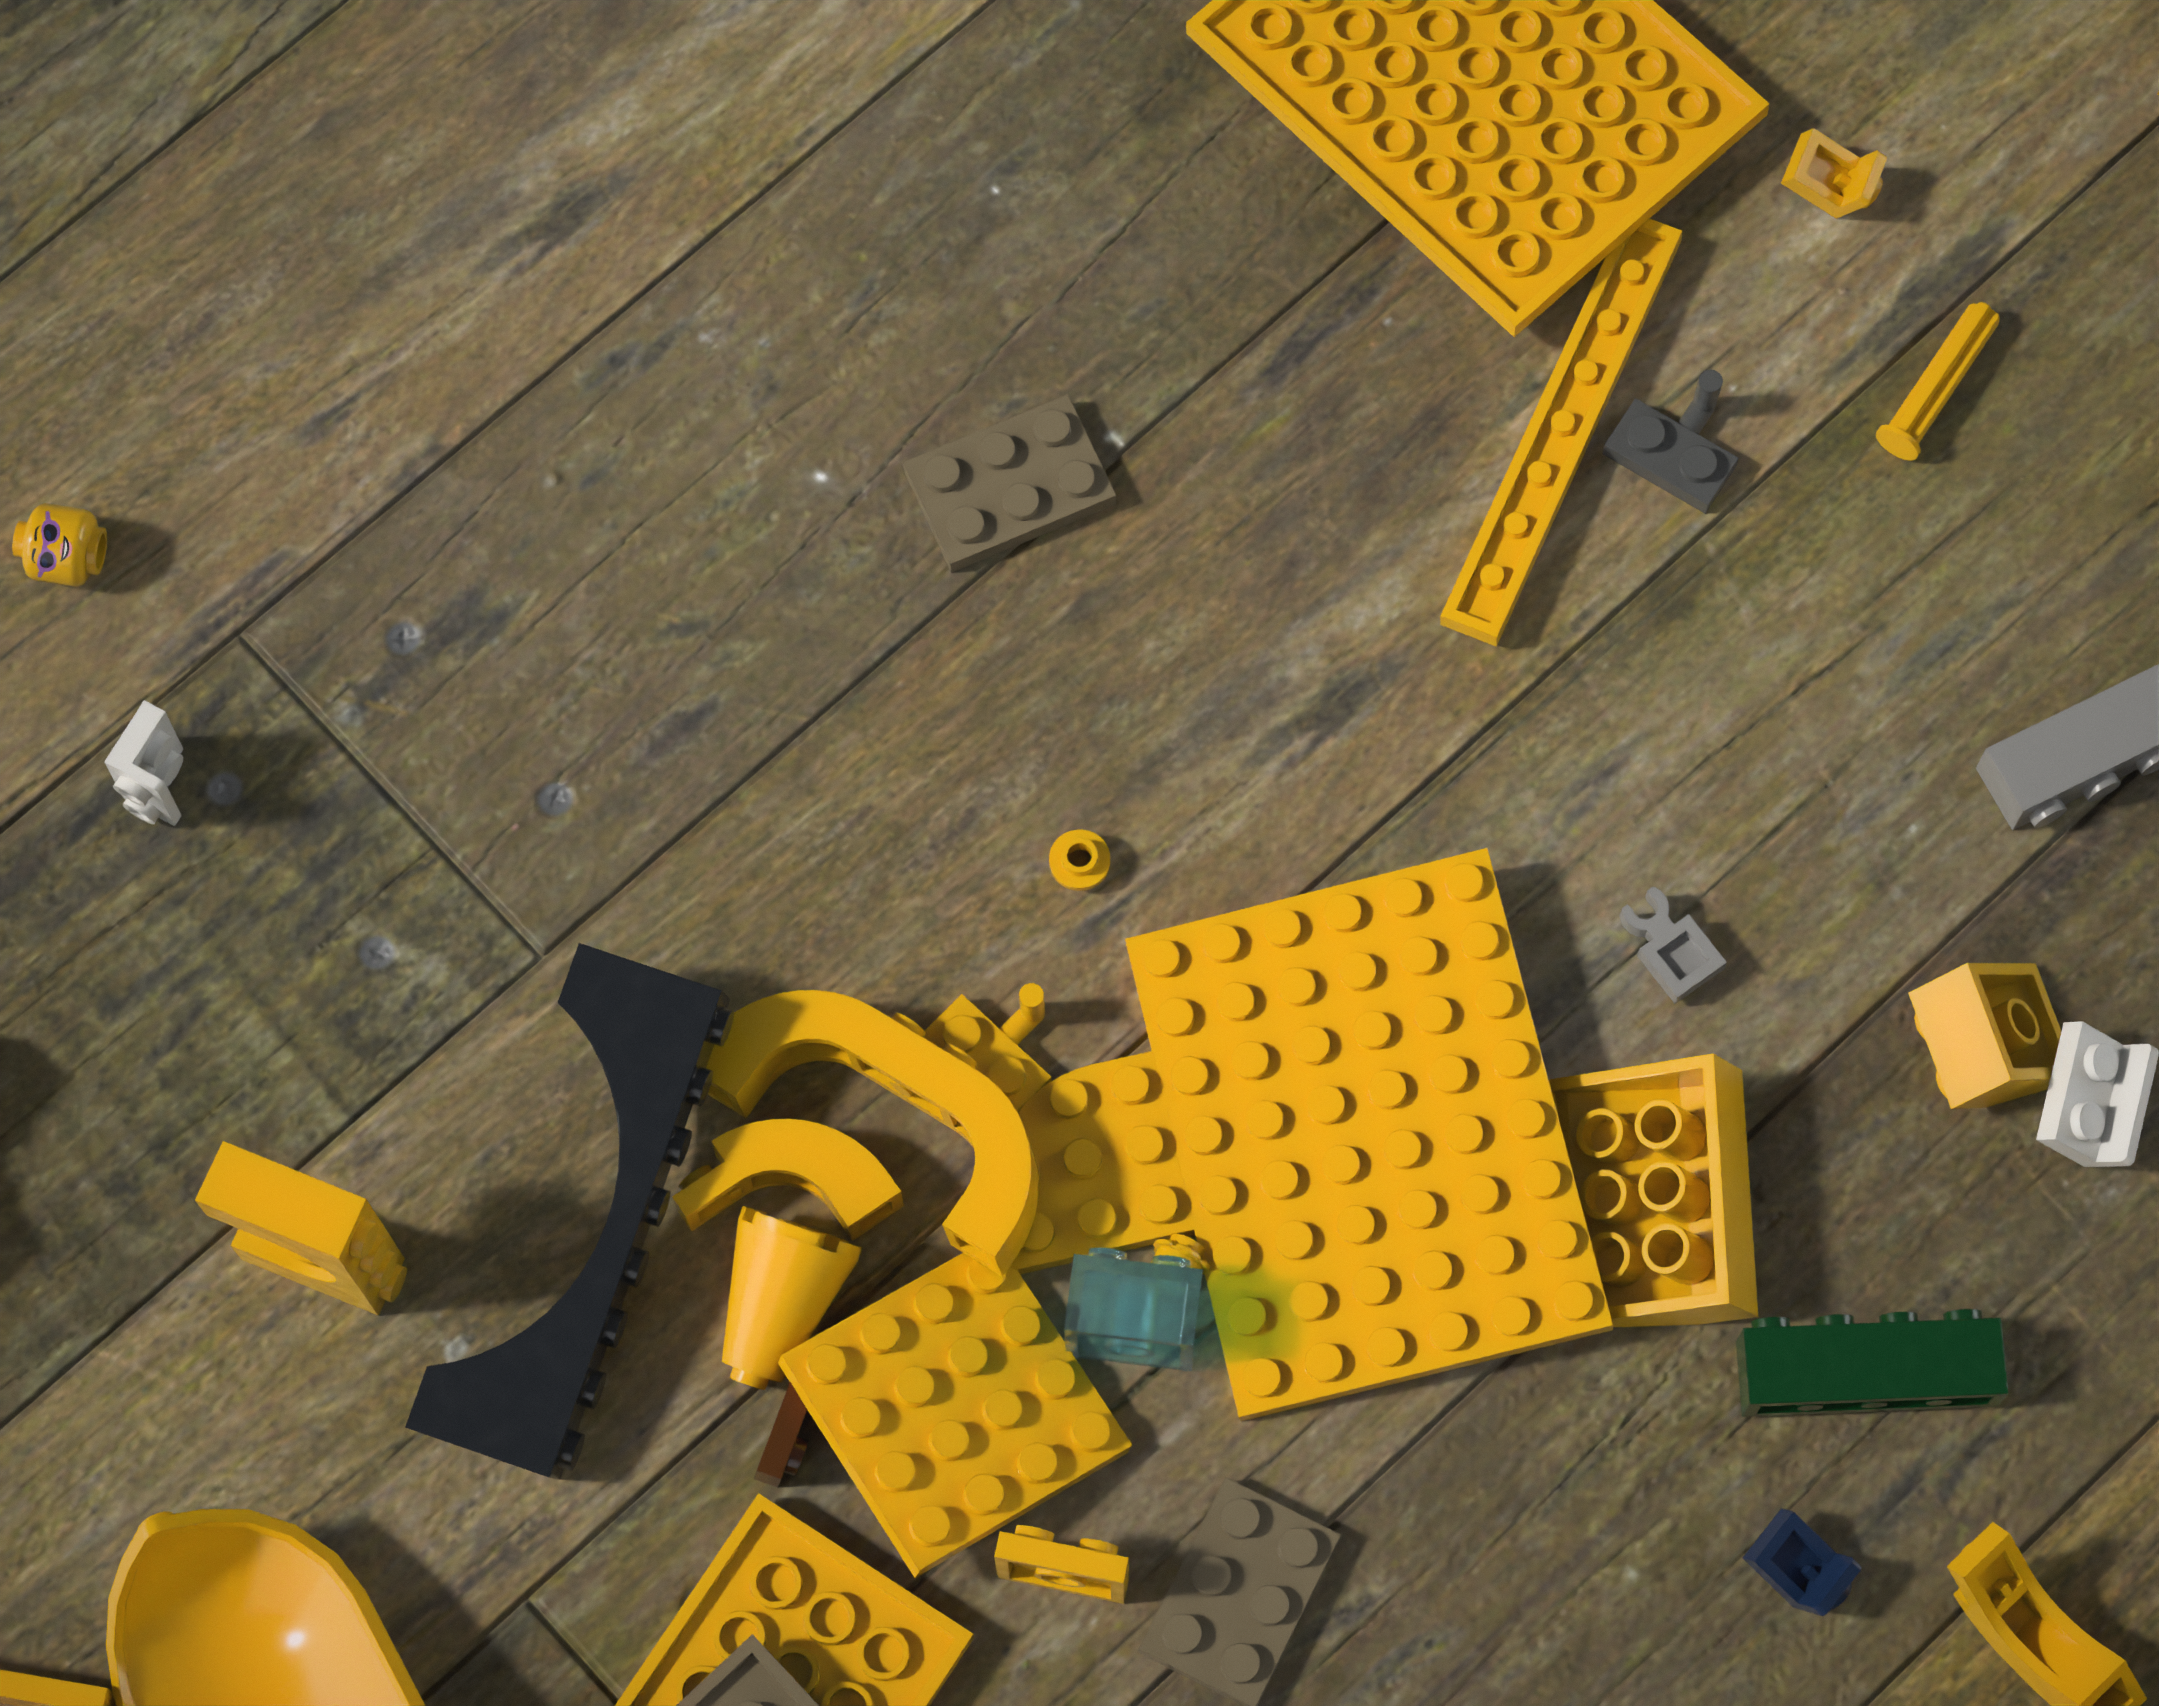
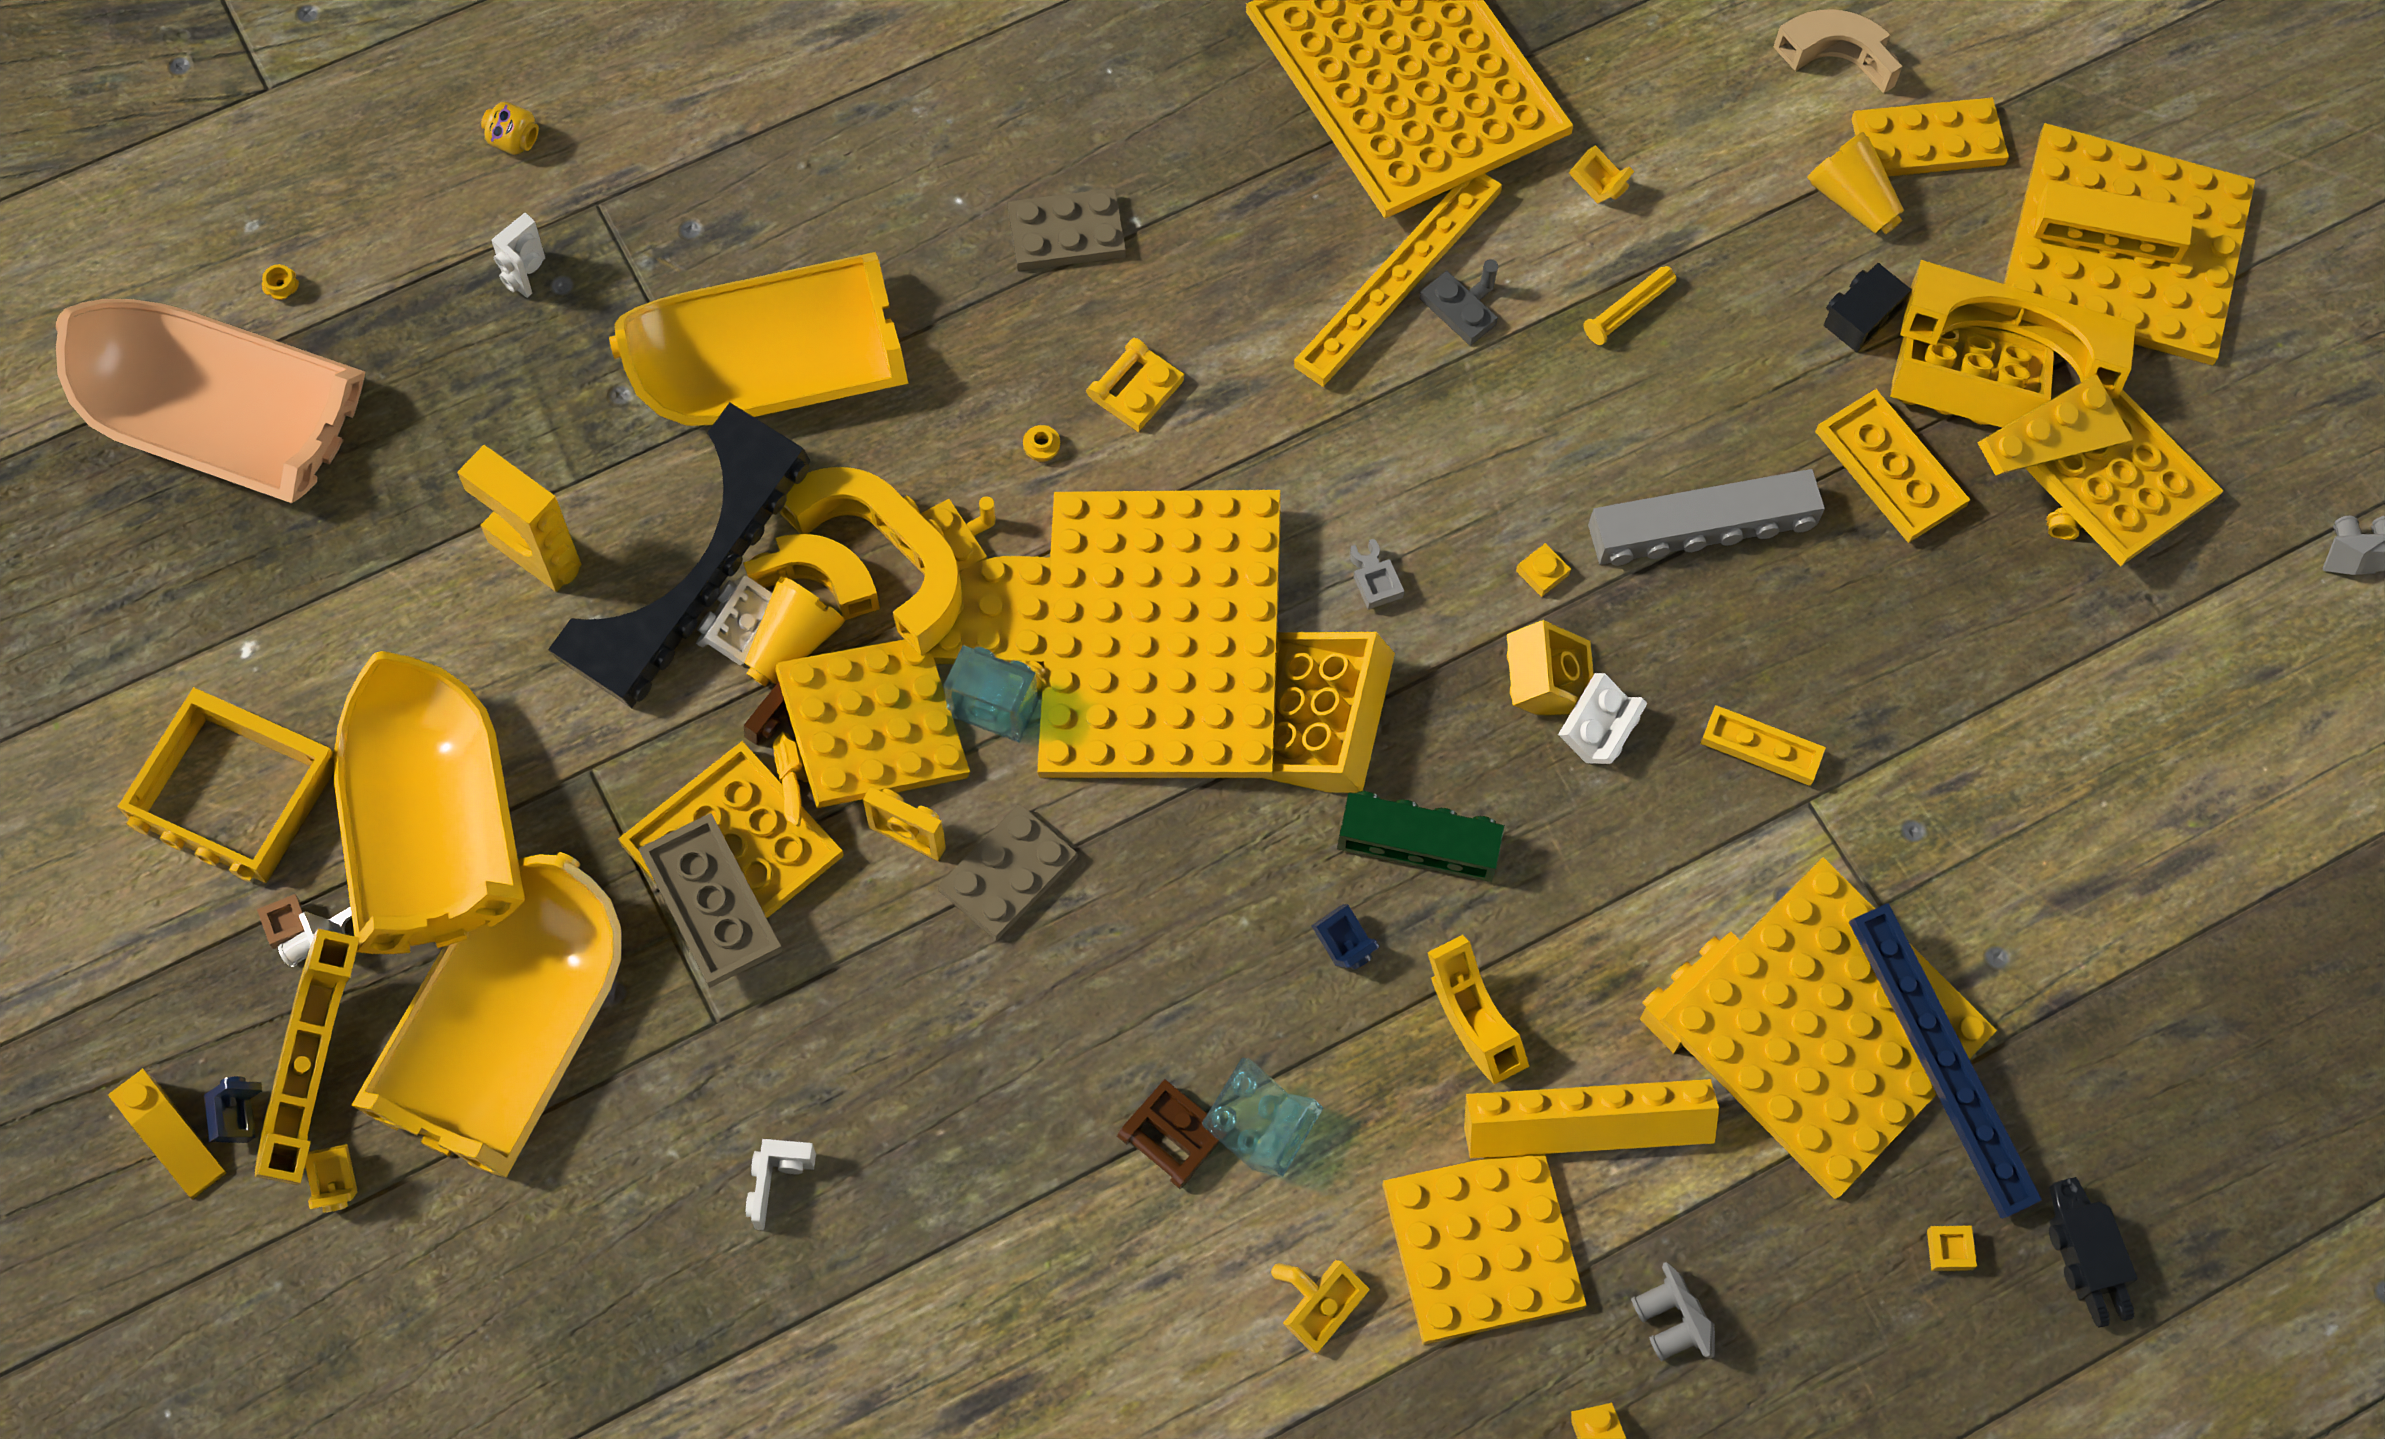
camera: 10 degrees right, 5 degrees down
none -> yellow panel [609,252,909,426]
none -> white bracket [696,575,772,666]
none -> yellow piece [773,732,809,827]
none -> yellow plate [1086,337,1184,432]
none -> yellow plate [1516,543,1571,597]

